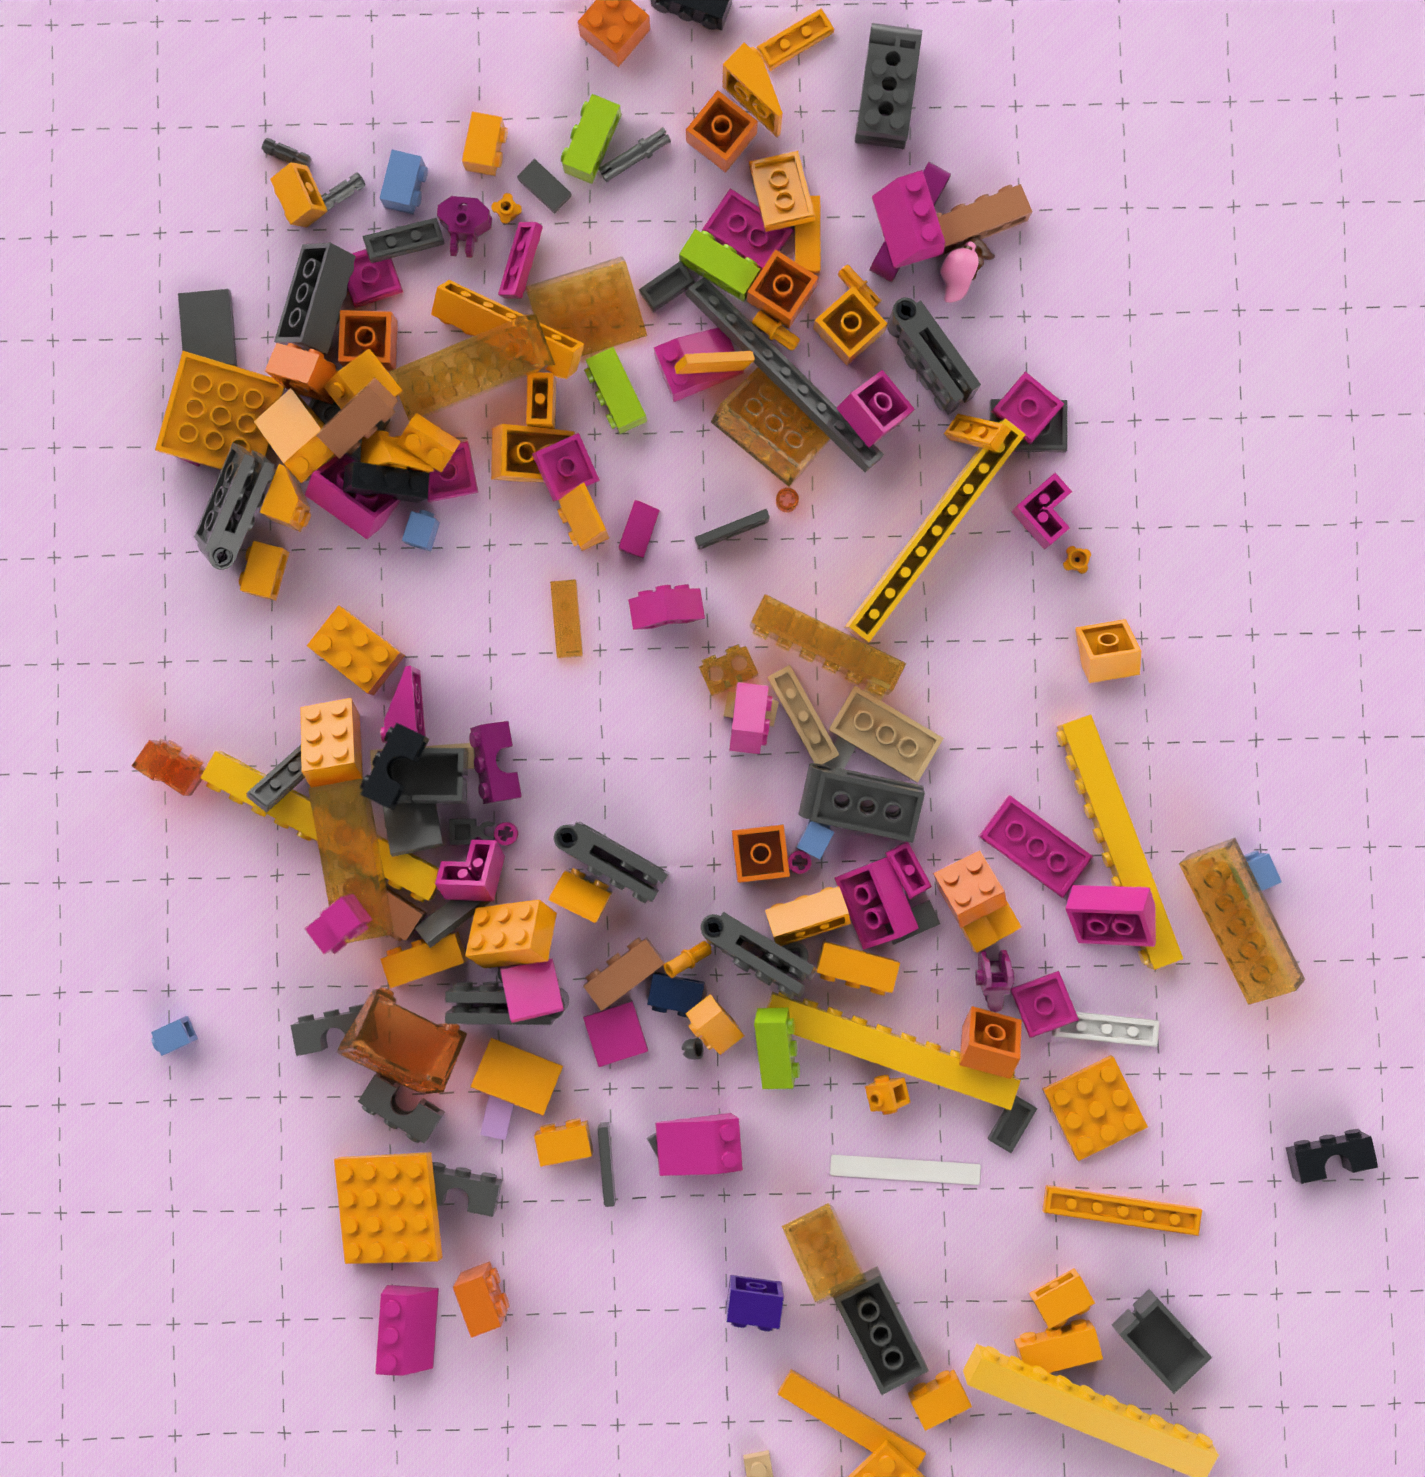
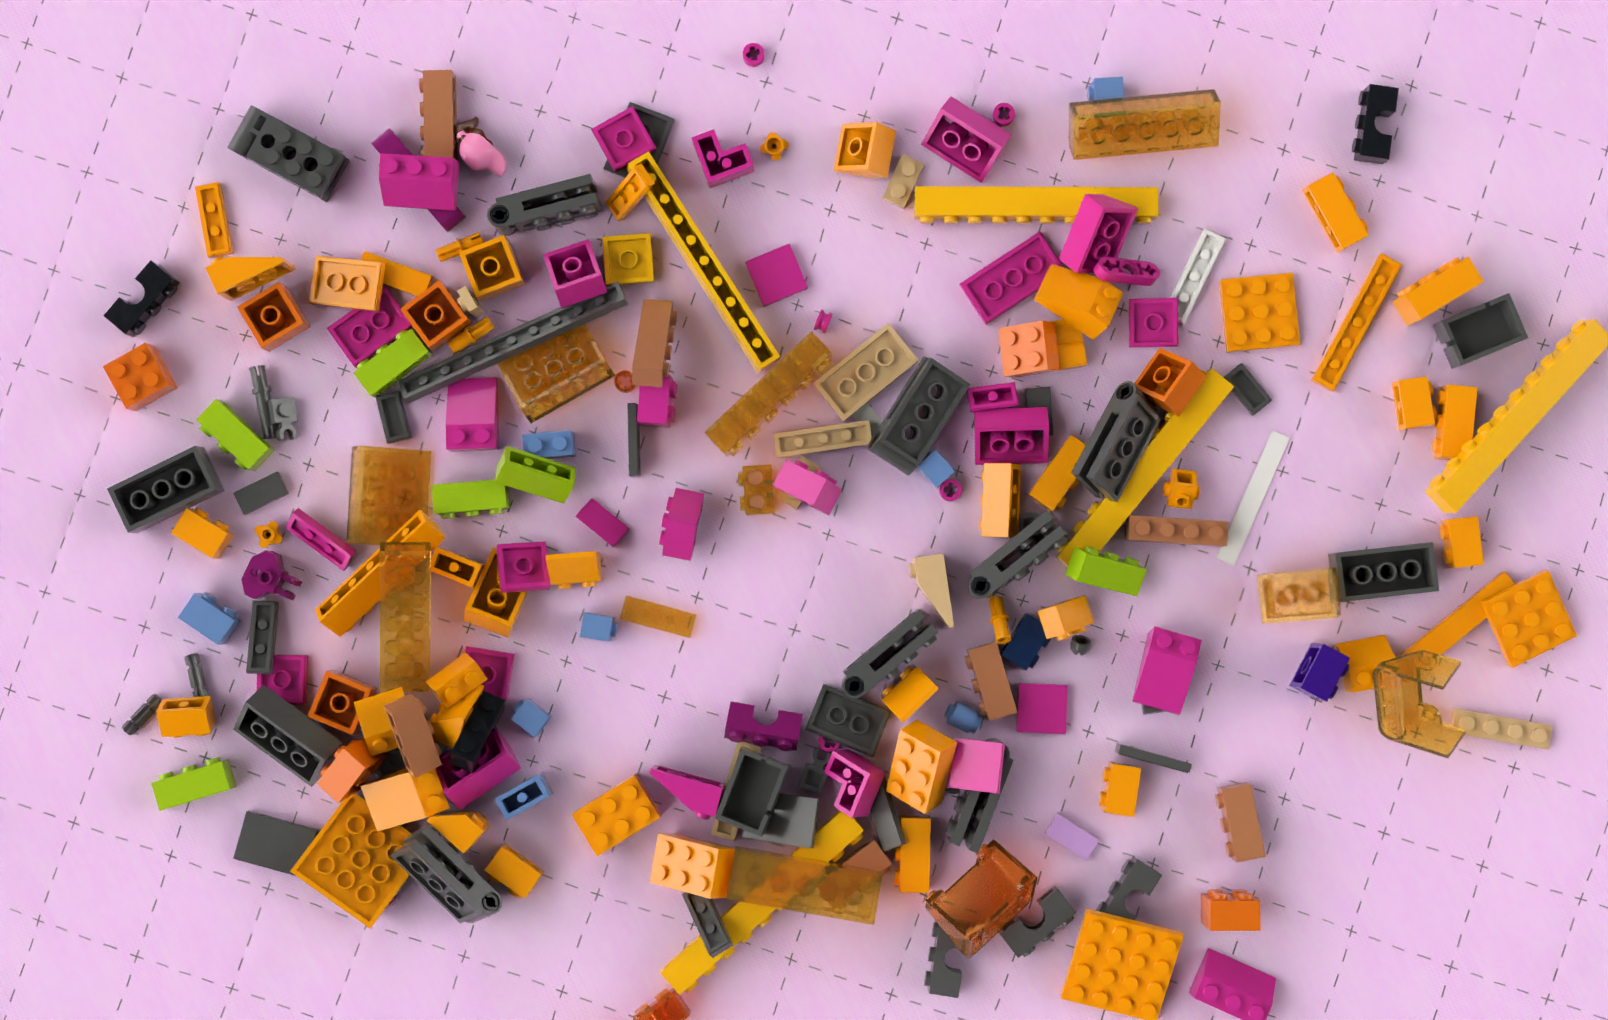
camera: 65 degrees left, 0 degrees up
dark pink brick [304,894,373,954] -> none
black arch [360,722,429,810] -> none
light orange tile [470,1038,563,1116] -> none
light orange tile [674,351,755,374] -> none
orange brick [731,824,790,883] -> none
magenta hinge [975,950,1015,1013] -> none
none -> dark grey brick [107,446,225,534]
none -> lime brick [151,757,237,811]
none -> plate [268,397,298,441]
none -> tan plate [457,286,485,318]
none -> lime brick [495,446,576,504]
none -> medium blue brick [495,772,553,820]
none -> medium blue brick [522,430,576,459]
none -> medium blue brick [580,612,618,642]
none -> yellow plate [602,233,655,286]
none -> nougat brick [632,299,677,387]
none -> dark pink brick [637,375,677,428]
none -> dark pink bush [743,43,764,67]
none -> dark pink tile [745,243,808,307]
none -> dark grey tile [805,684,891,757]
none -> dark pink bush [814,309,833,334]
none -> tan plate [882,154,924,209]
none -> tan slope [908,554,954,628]
none -> dark pink slope [921,96,1012,183]
none -> medium blue brick [944,701,983,734]
none -> dark pink bush [992,103,1015,127]
none -> light orange slope [1034,264,1123,340]
none -> dark grey hinge [1071,381,1161,503]
none -> dark pink beam [1093,257,1160,286]
none -> nougat brick [1125,515,1228,547]
none -> nougat brick [1215,782,1266,863]
none -> light orange brick [1302,172,1369,253]
none -> light orange slope [1336,635,1401,693]
none -> clear yellow windscreen [1373,650,1466,758]
none -> light orange brick [1392,256,1484,326]

